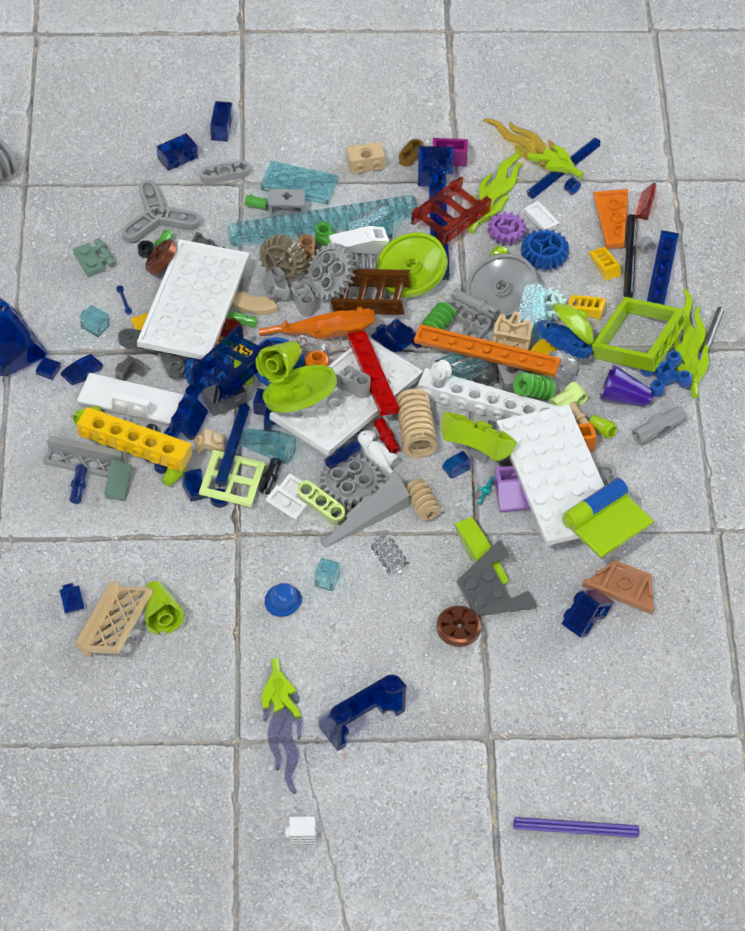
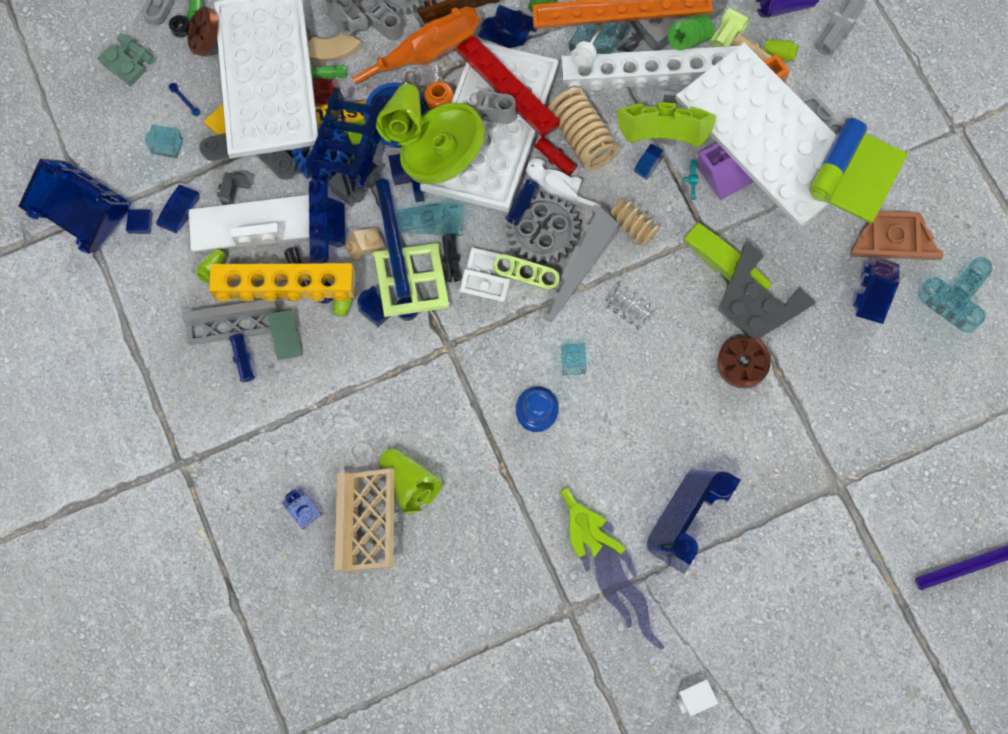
camera: 15 degrees left, 20 degrees up
none -> clear light blue beam [918,257,993,333]

